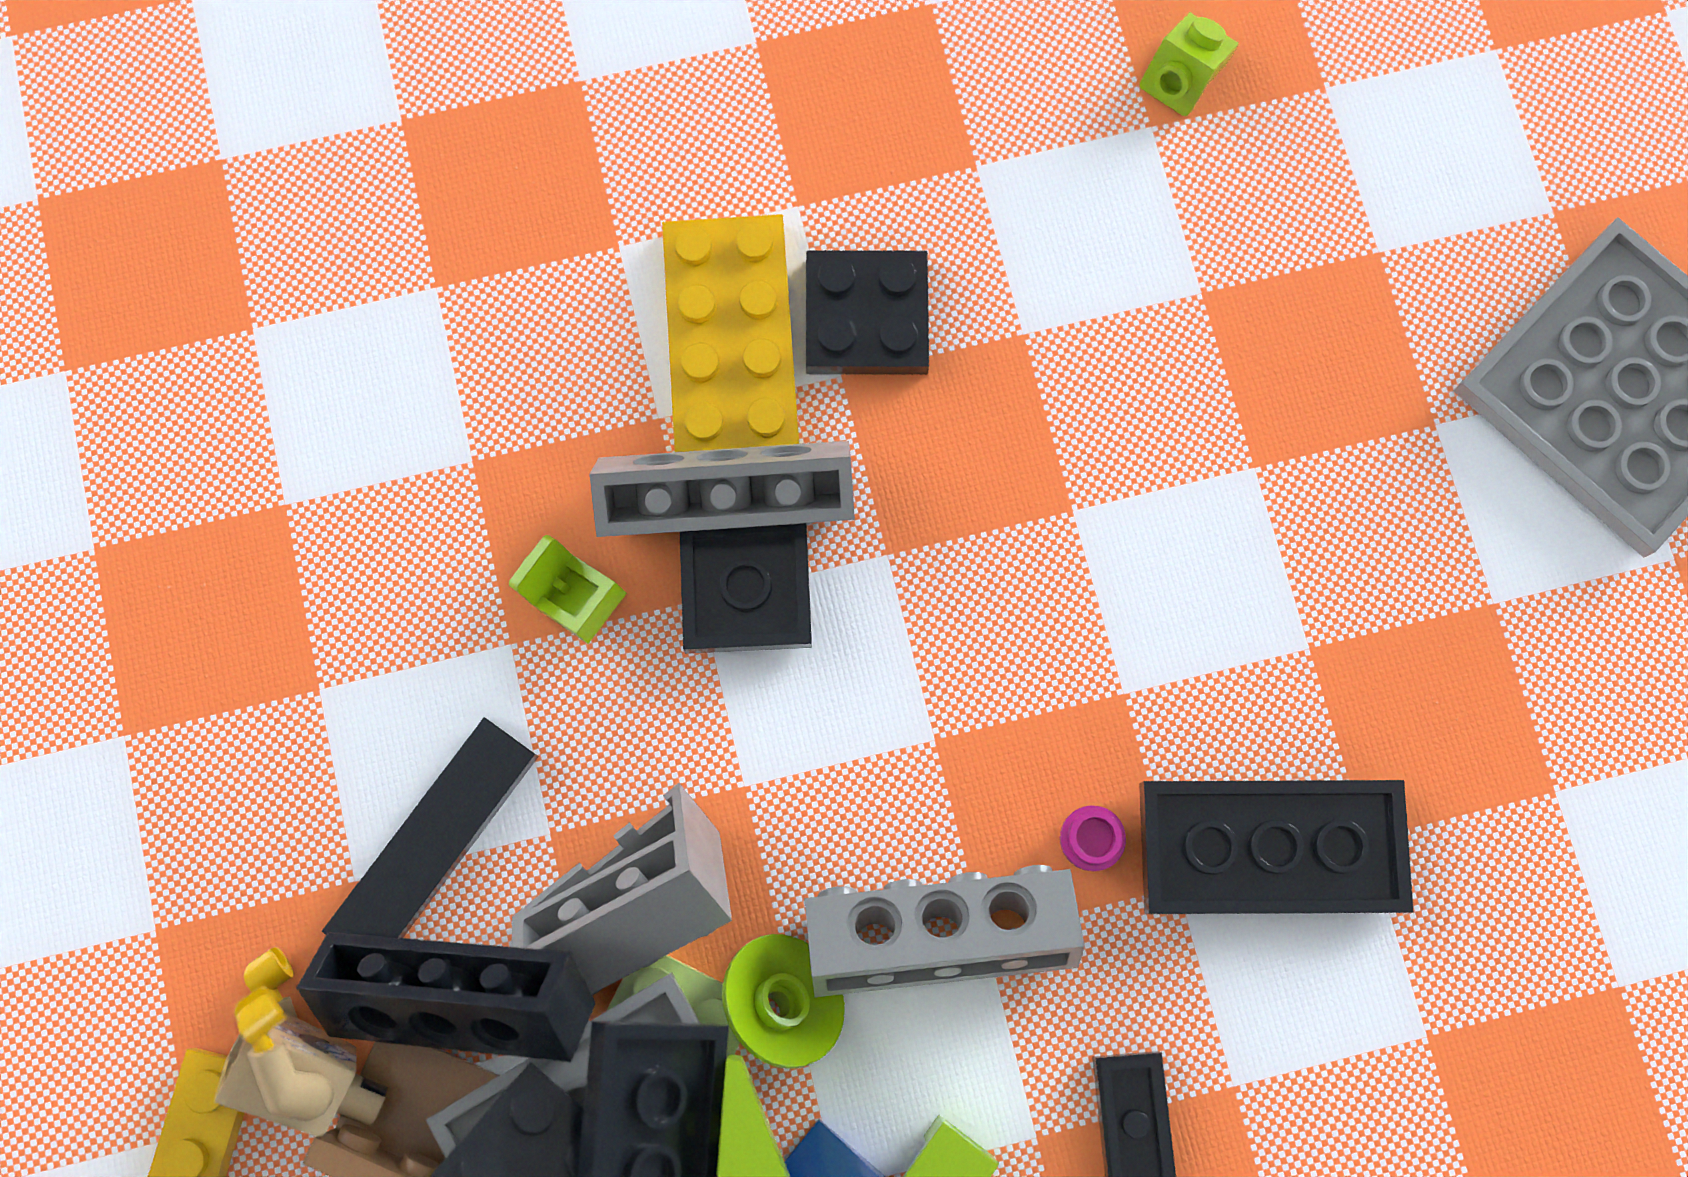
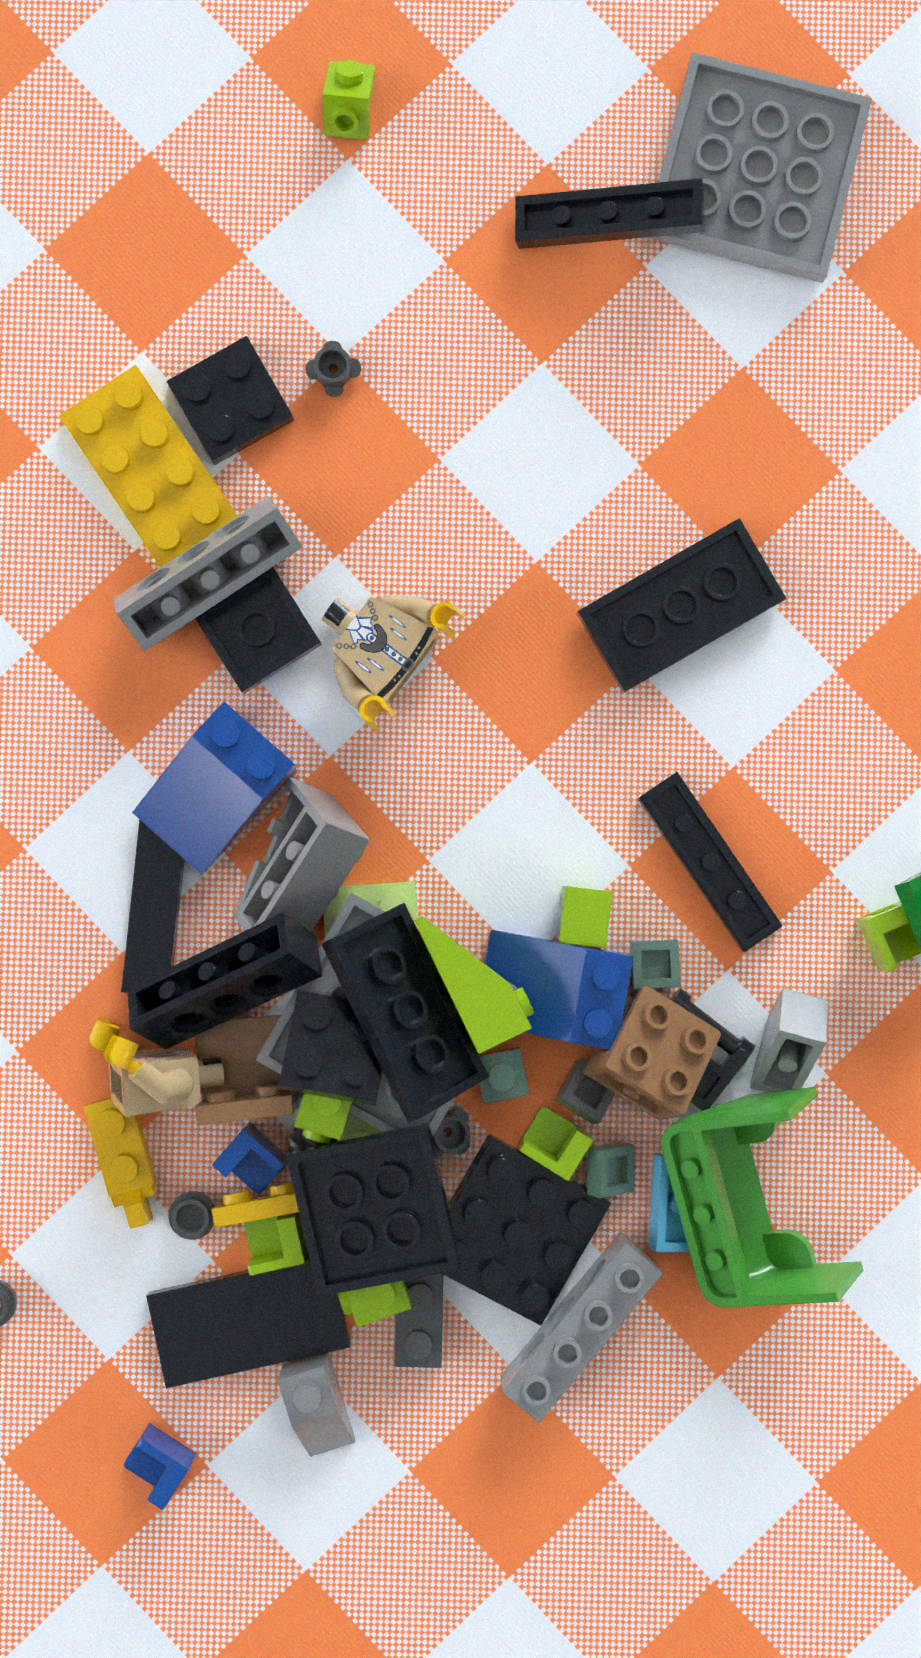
camera: 30 degrees left, 10 degrees up
lime bracket [509,535,627,644] -> none
lime dish [722,934,845,1069] -> none
light grey brick [804,865,1085,997] -> none
dark pink plate [1060,805,1126,871] -> none
none -> blue slope [132,701,297,875]
none -> dark grey plate [305,341,361,397]
none -> tan torso [322,595,465,732]
none -> black plate [515,178,704,249]

